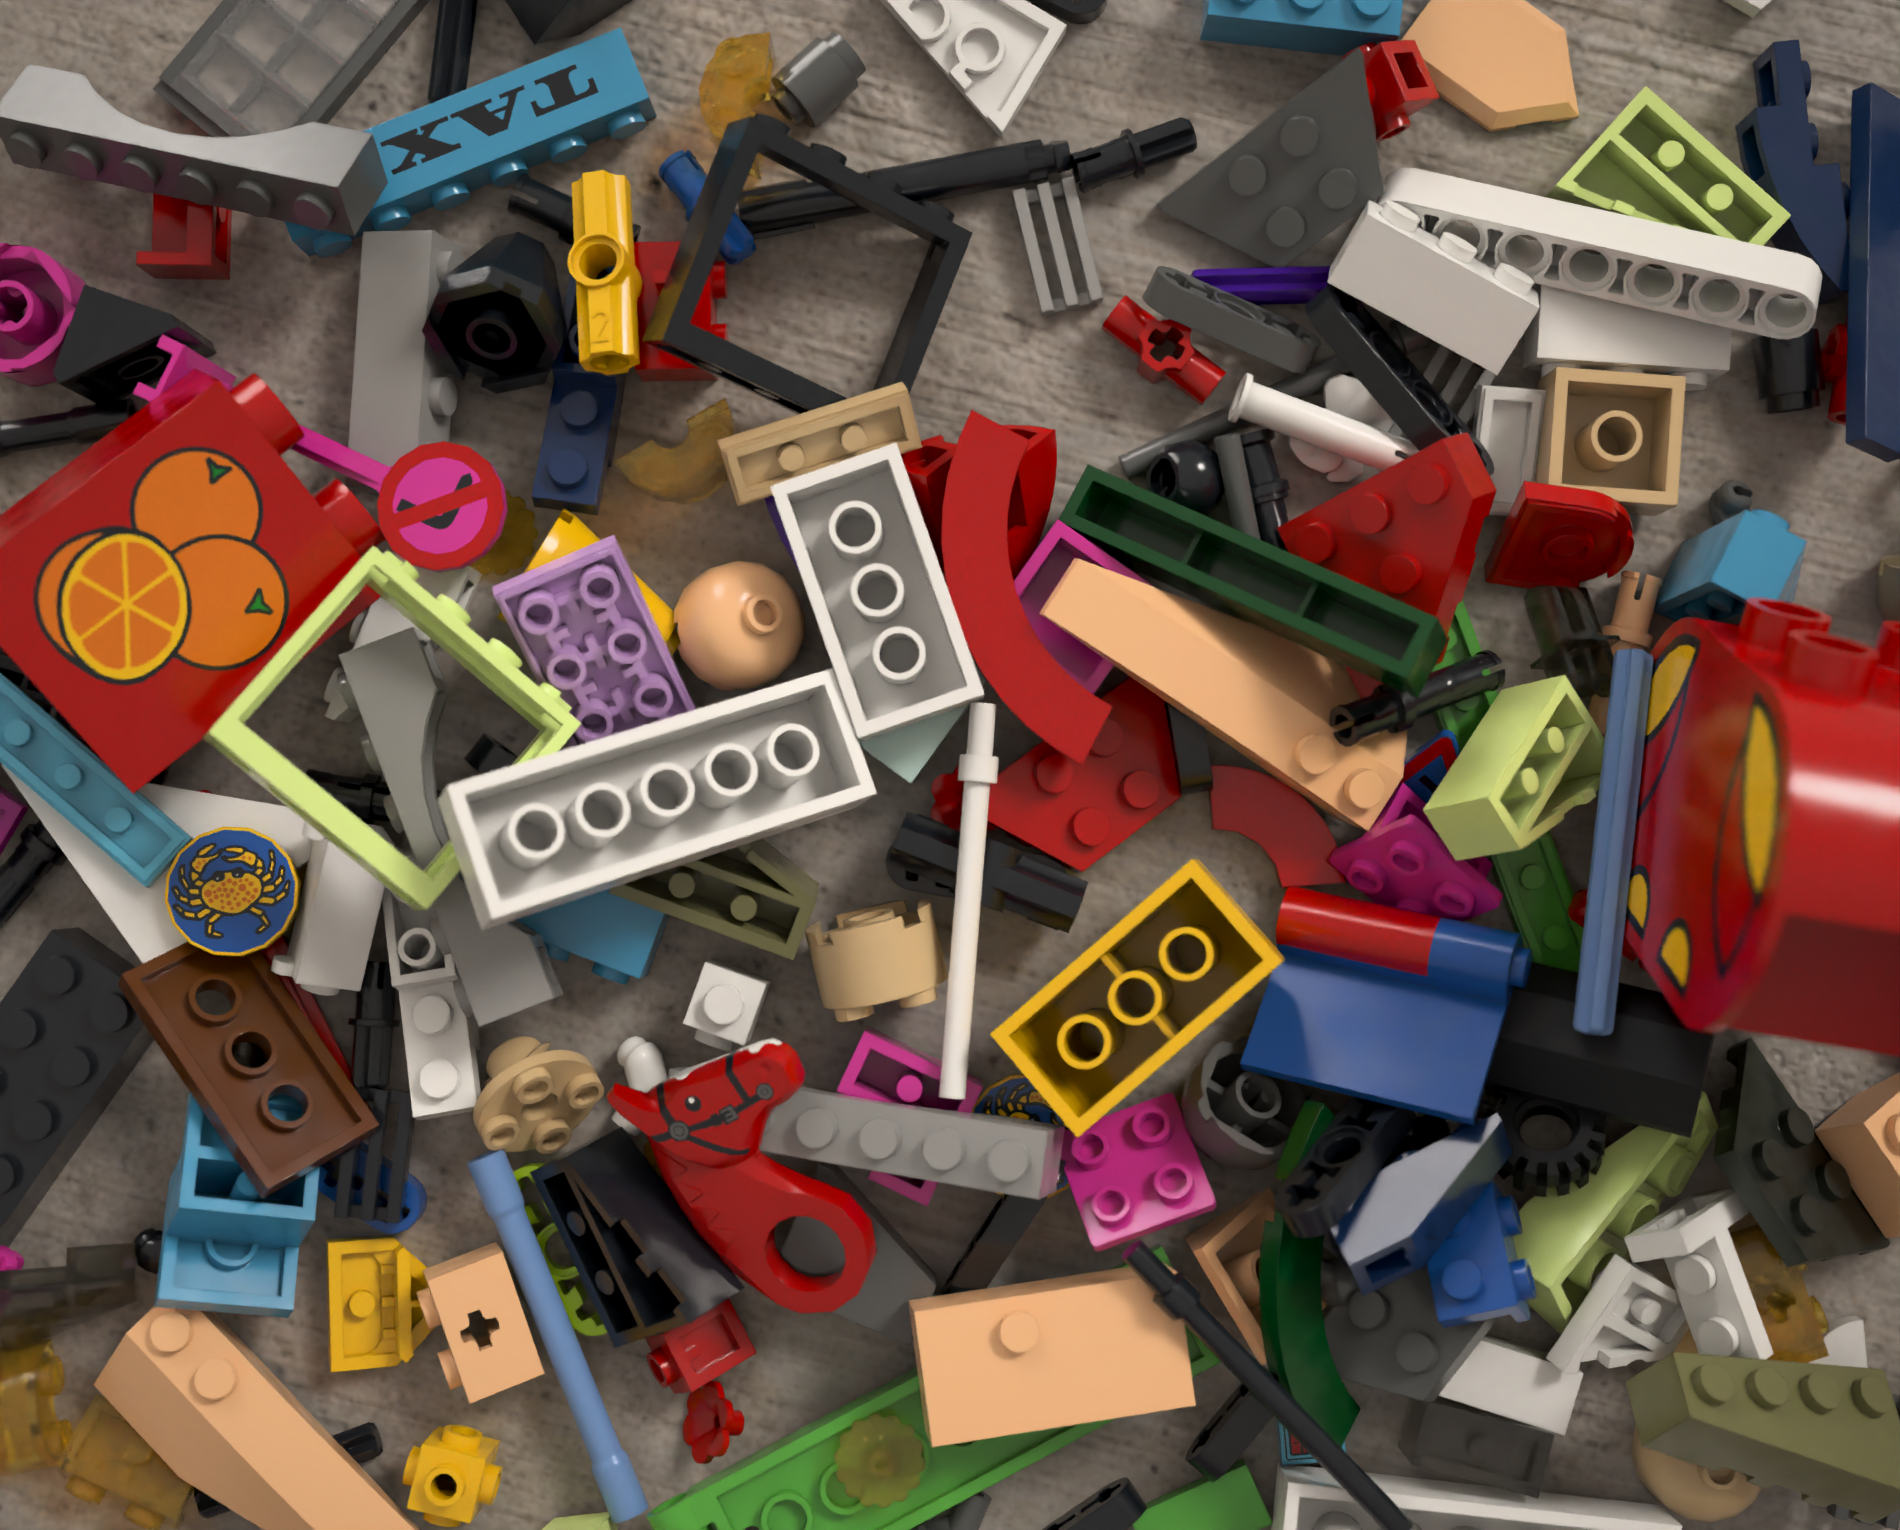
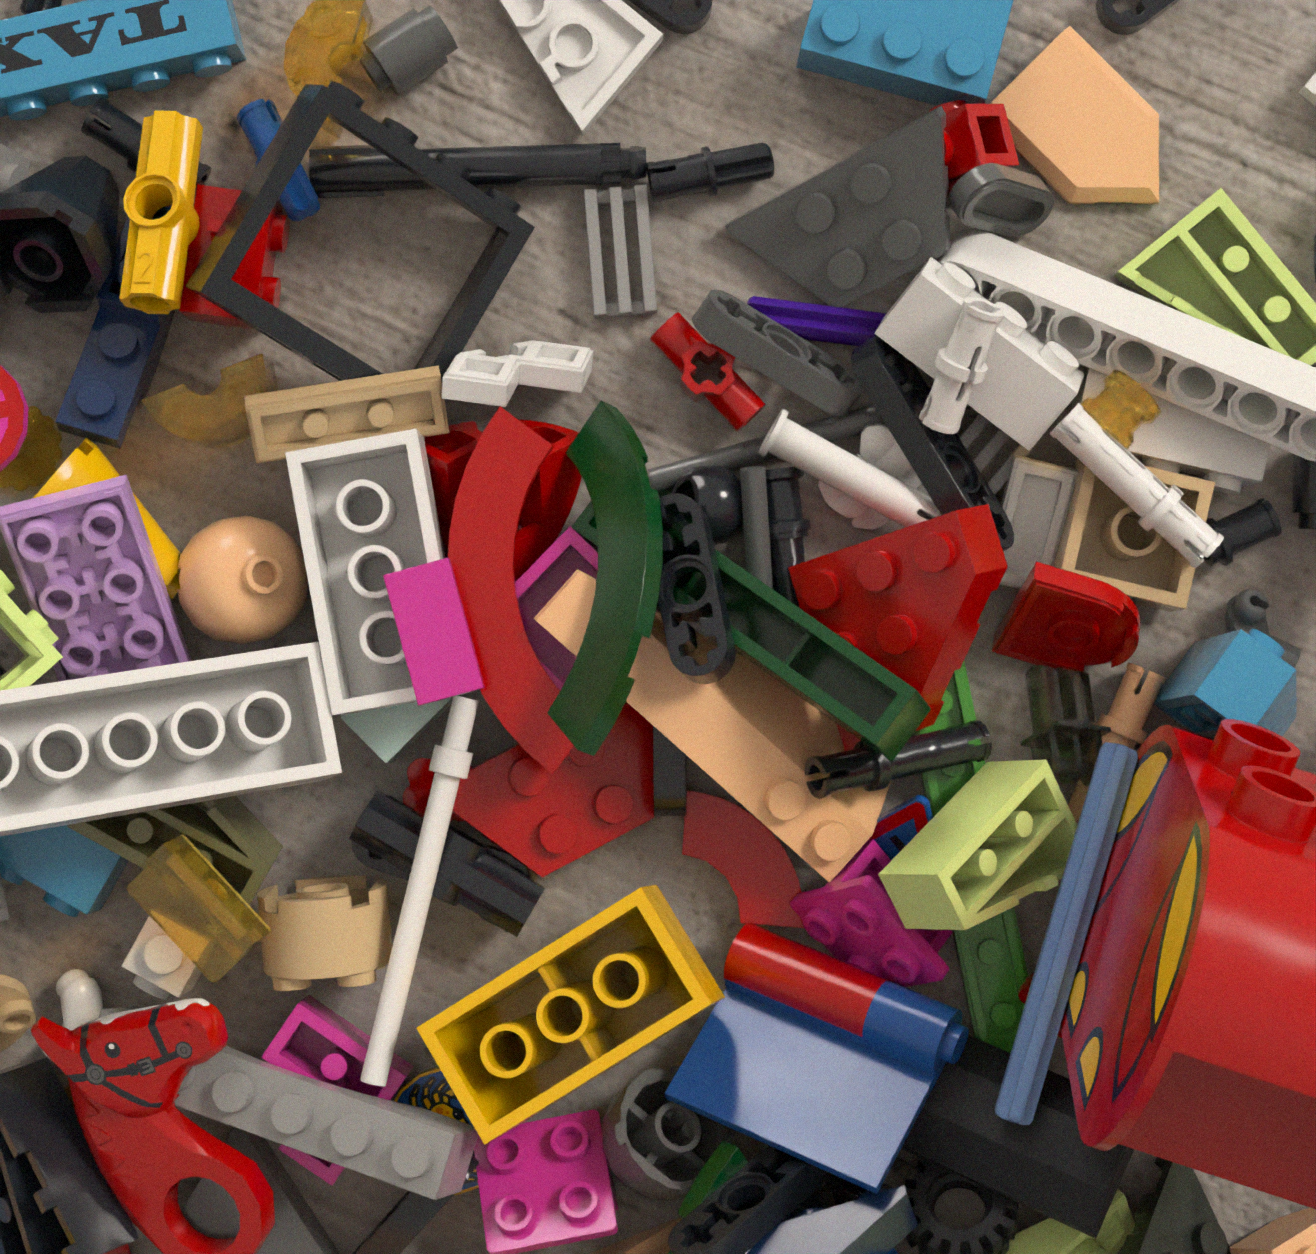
camera: 10 degrees right, 0 degrees up
none -> clear yellow panel [127,834,272,982]
none -> dark pink tile [383,558,485,706]
none -> white tile [442,340,593,407]
none -> dark green tile [547,400,663,756]
none -> black beam [658,494,736,684]
none -> white pin [919,297,1005,434]
none -> dark grey tile [949,163,1054,237]
none -> white pin [1049,403,1224,568]
none -> clear yellow wheel [1081,369,1161,449]
none -> black pin [1203,498,1282,566]

